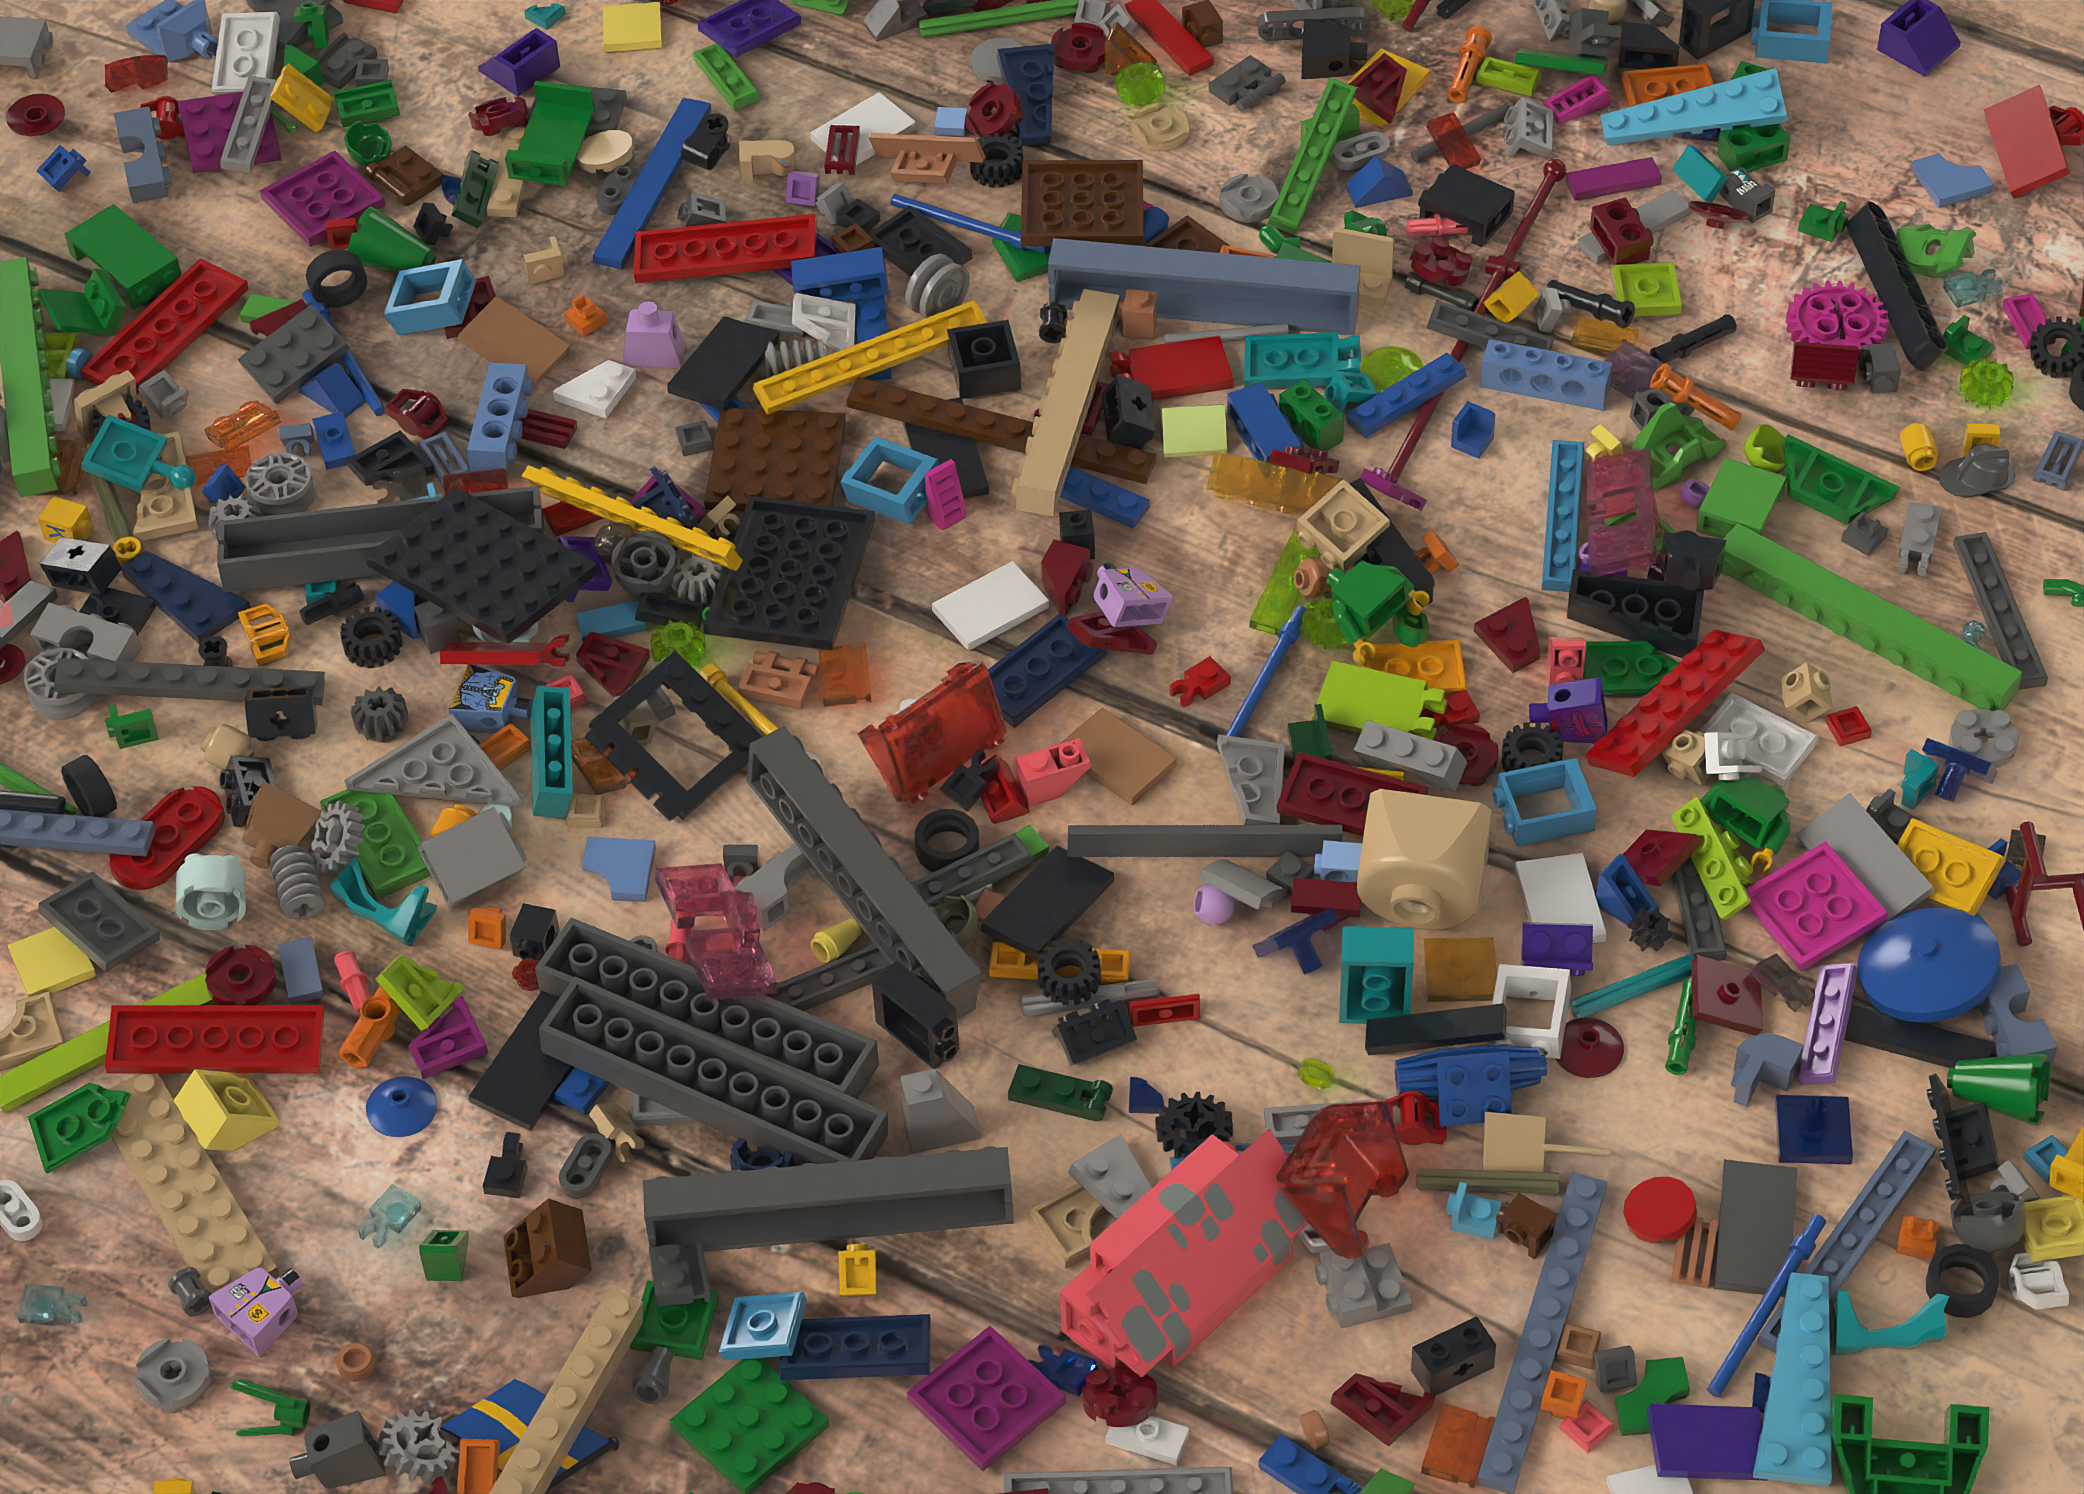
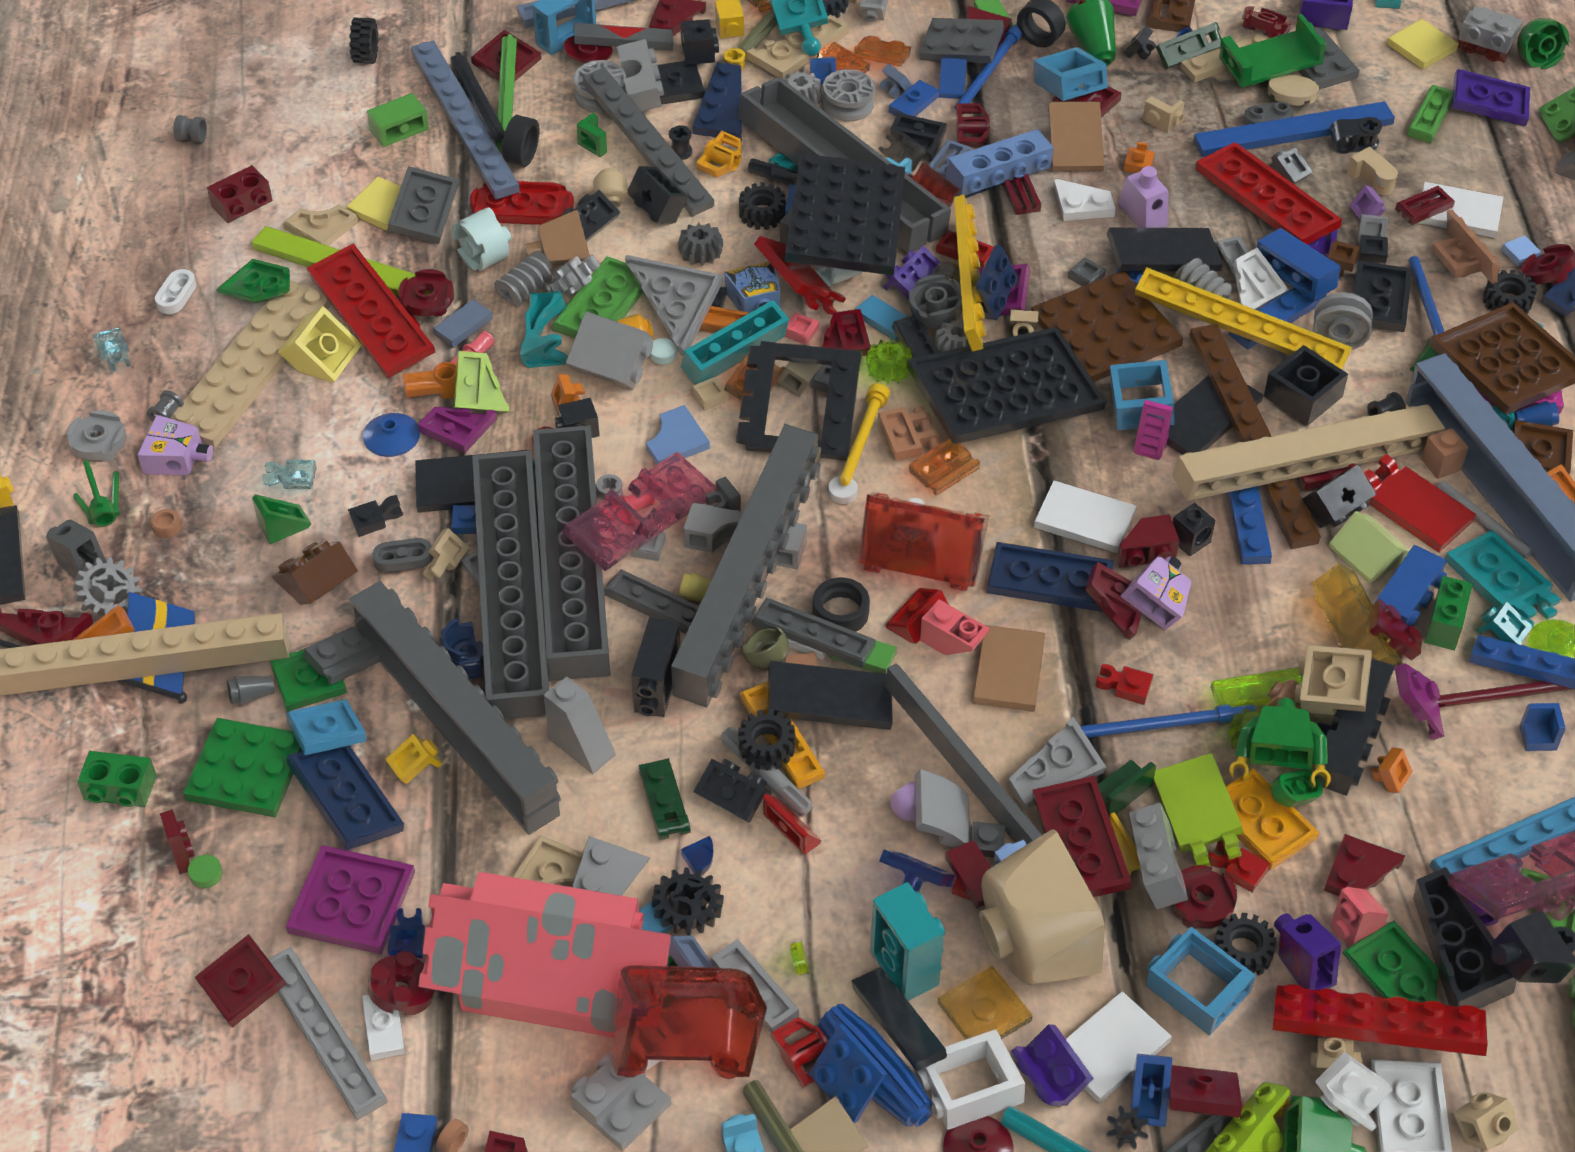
camera: 55 degrees right, 0 degrees up
black plate [940,749,999,812] -> none

